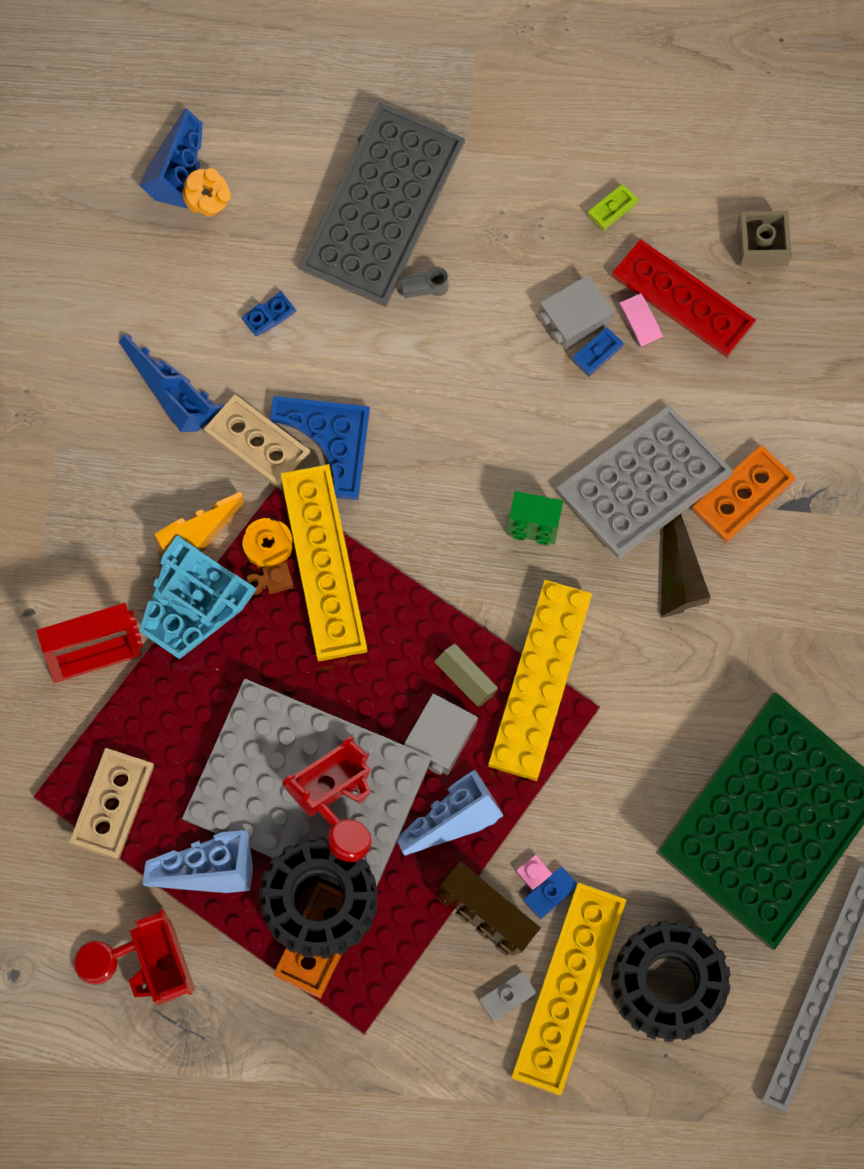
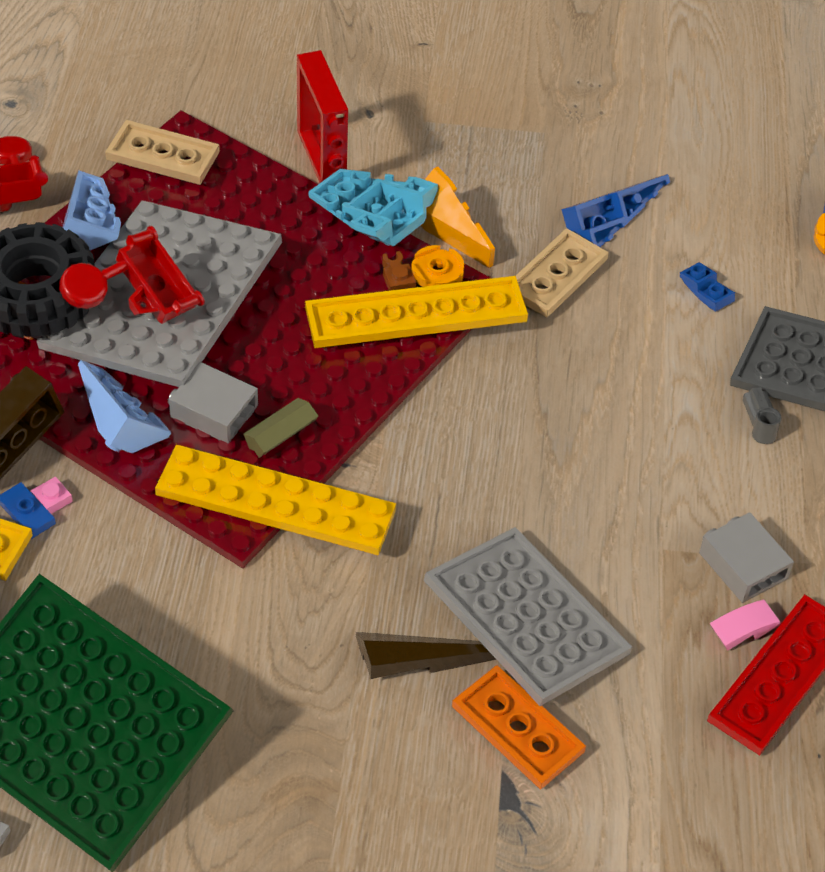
camera: 90 degrees right, 20 degrees down
blue plate [270,396,370,500] -> none
green brick [507,491,563,546] -> none
blue plate [572,327,624,377] -> none

